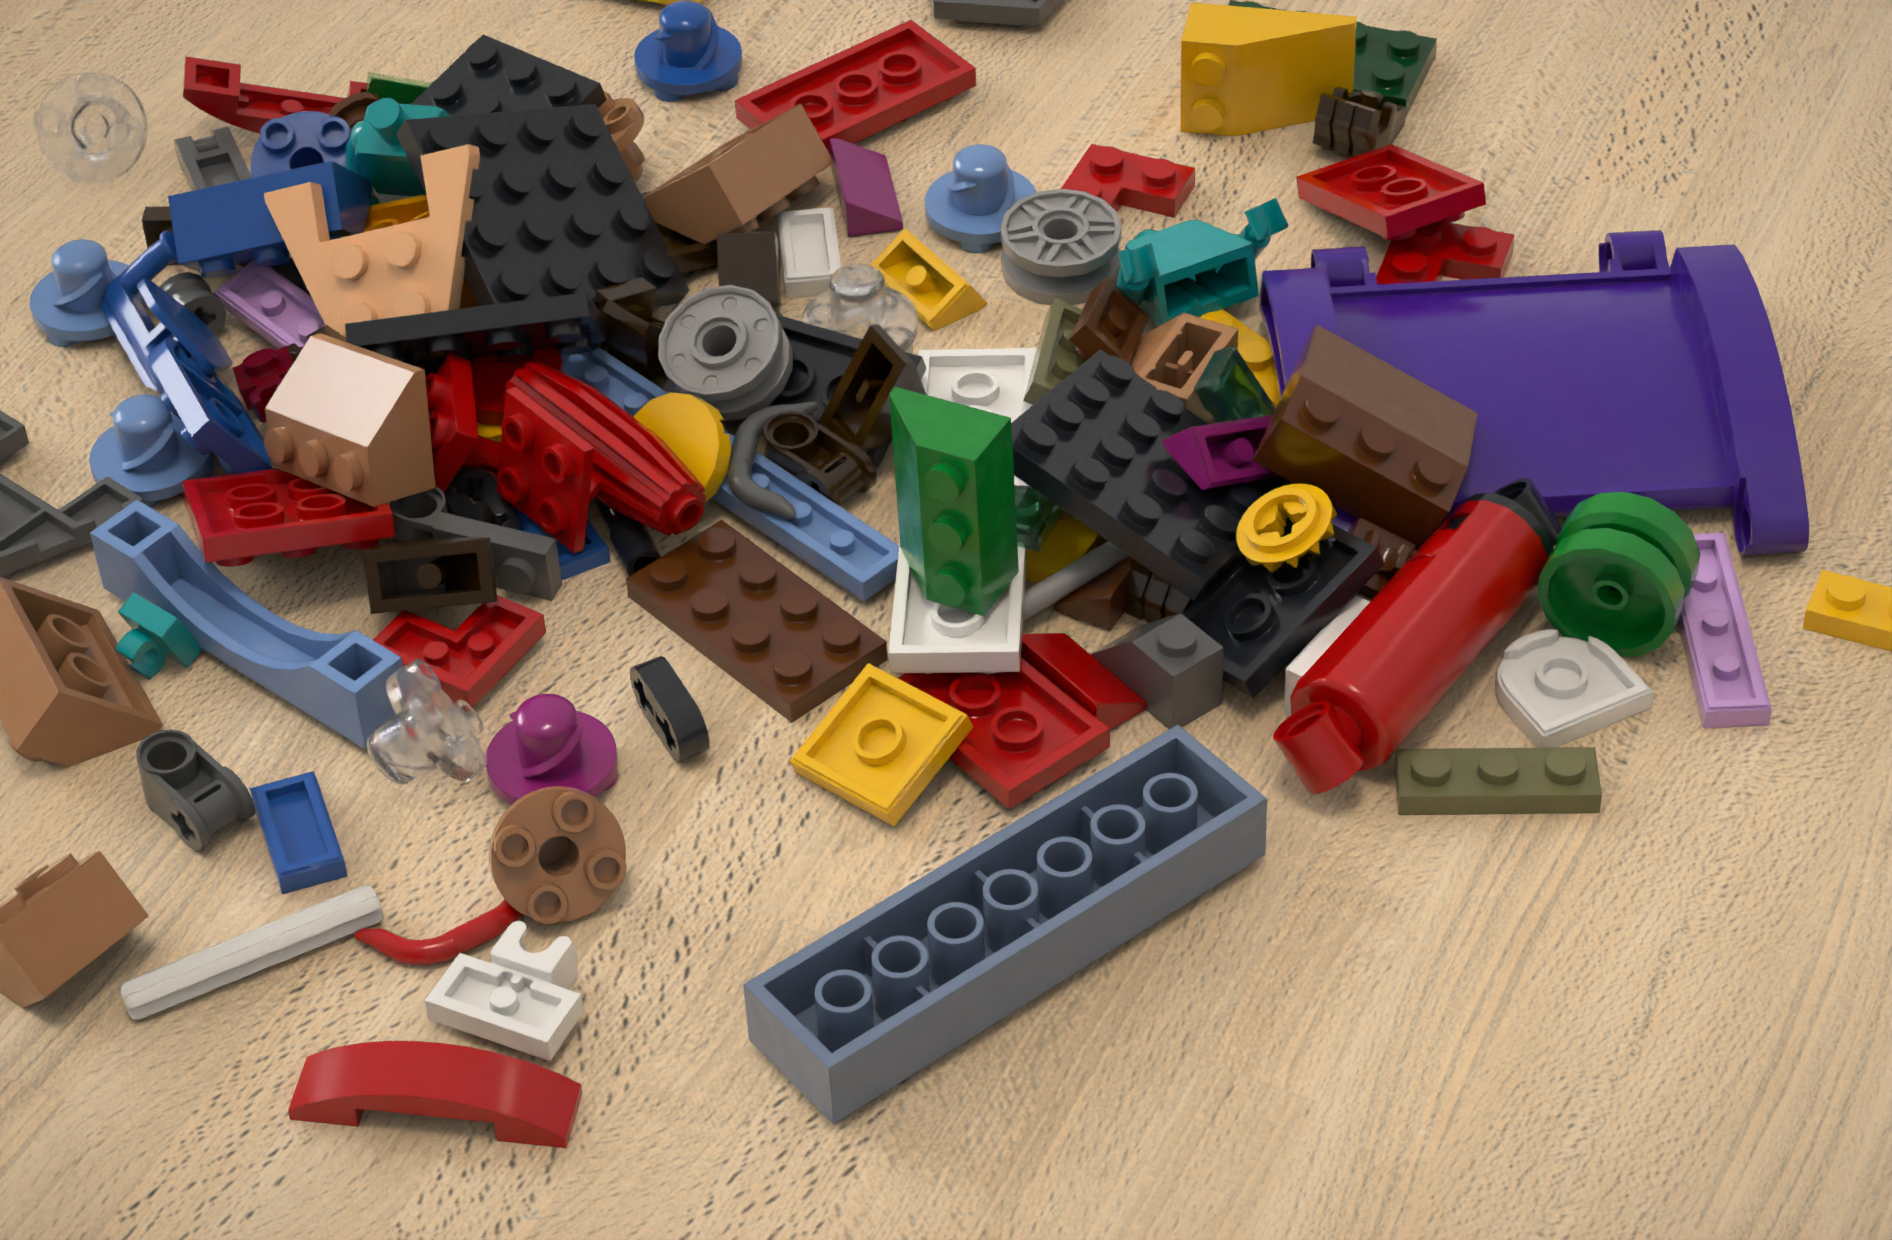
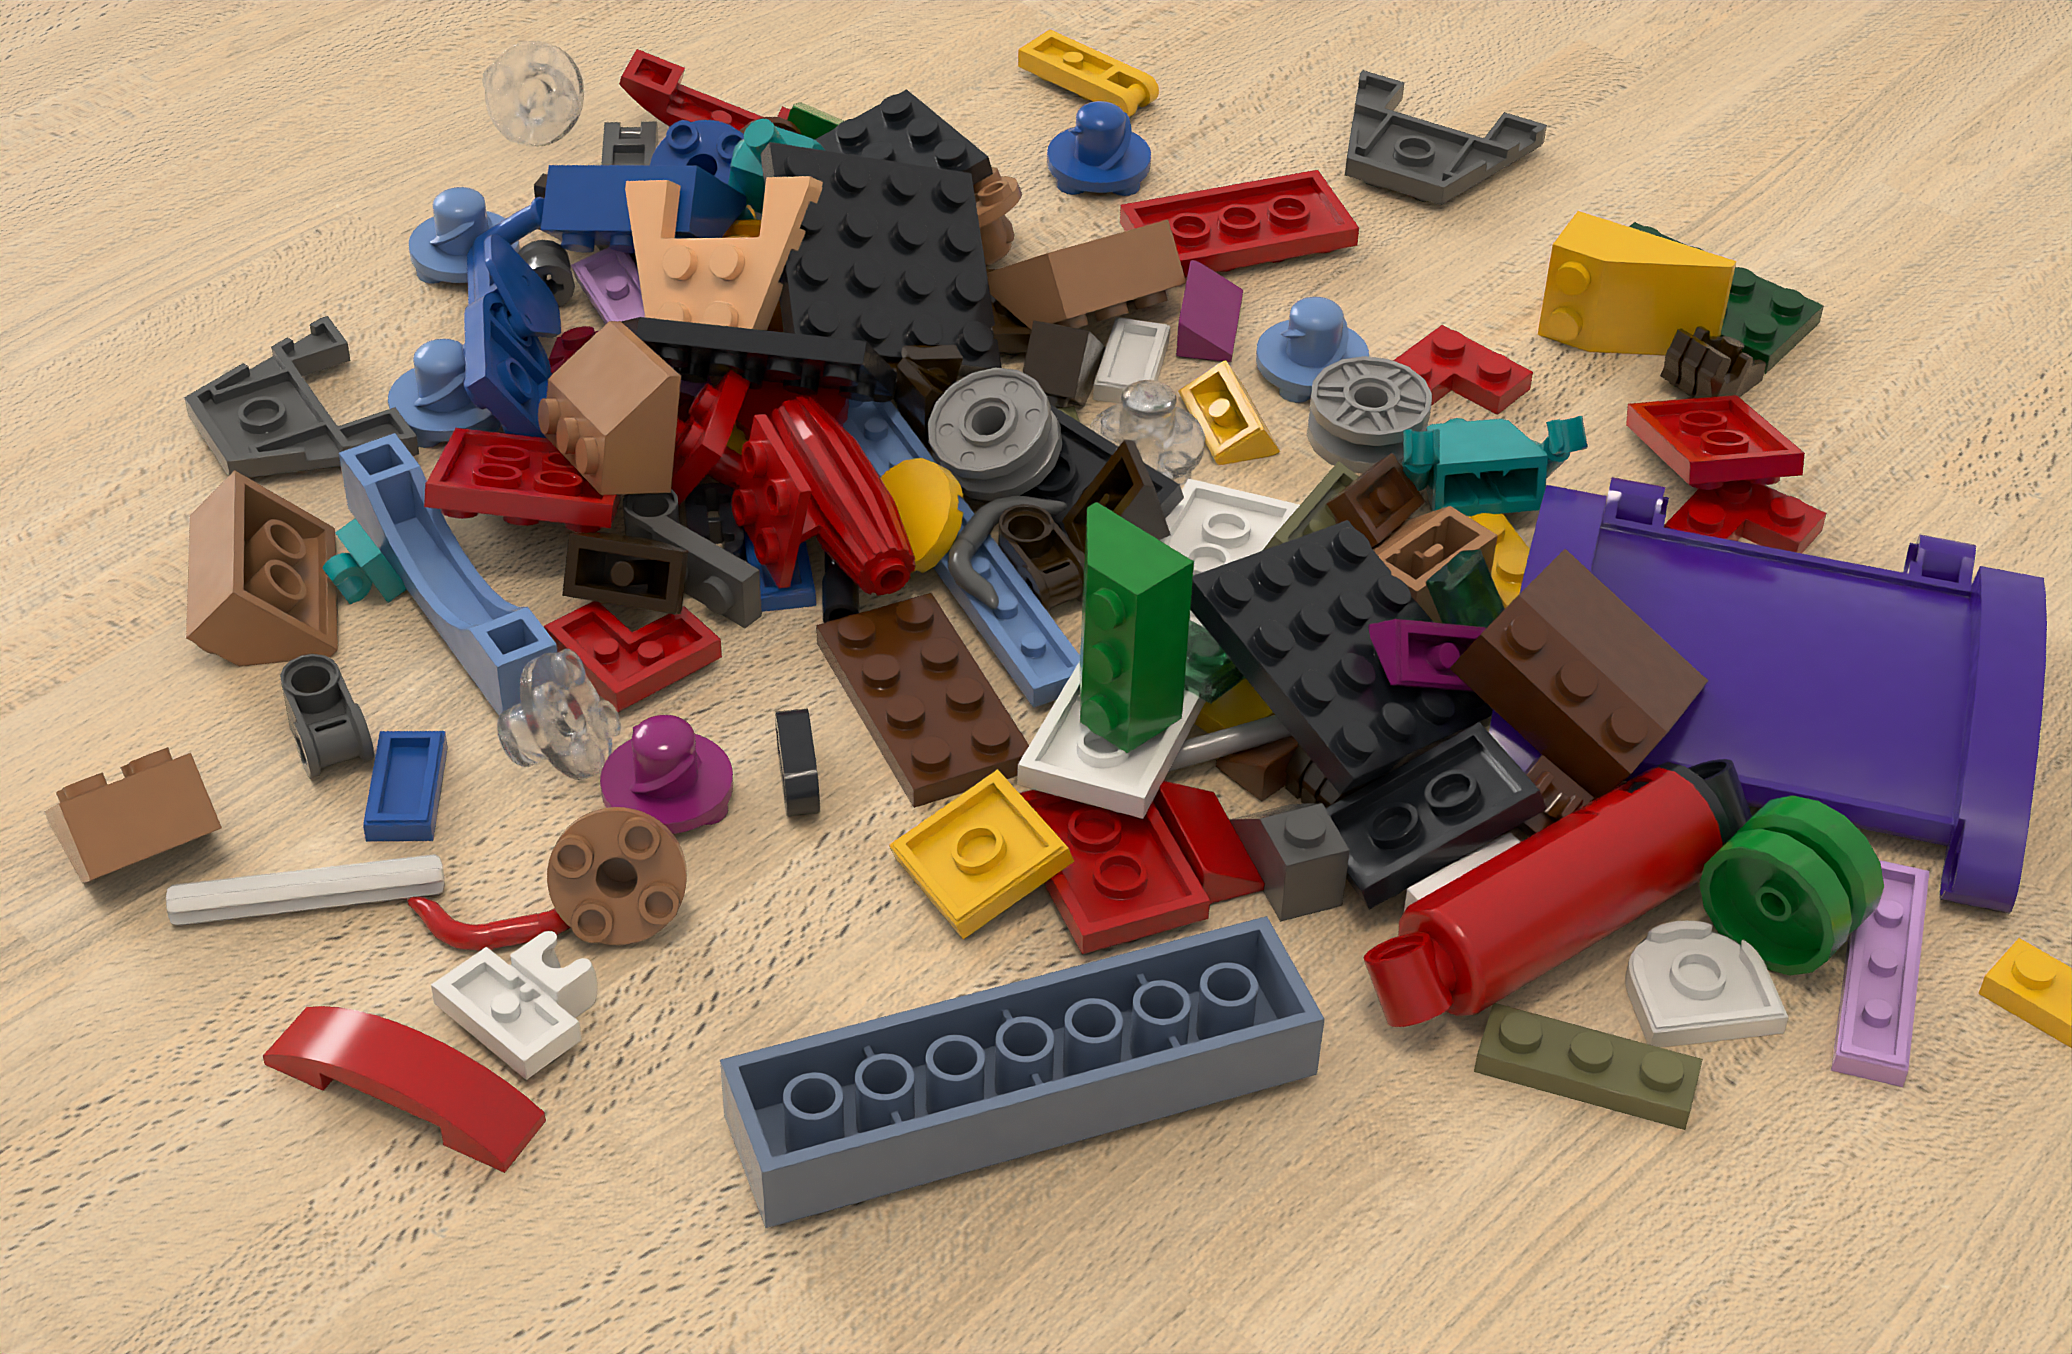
camera: 15 degrees right, 0 degrees up
yellow gear [1236,484,1337,572] -> none

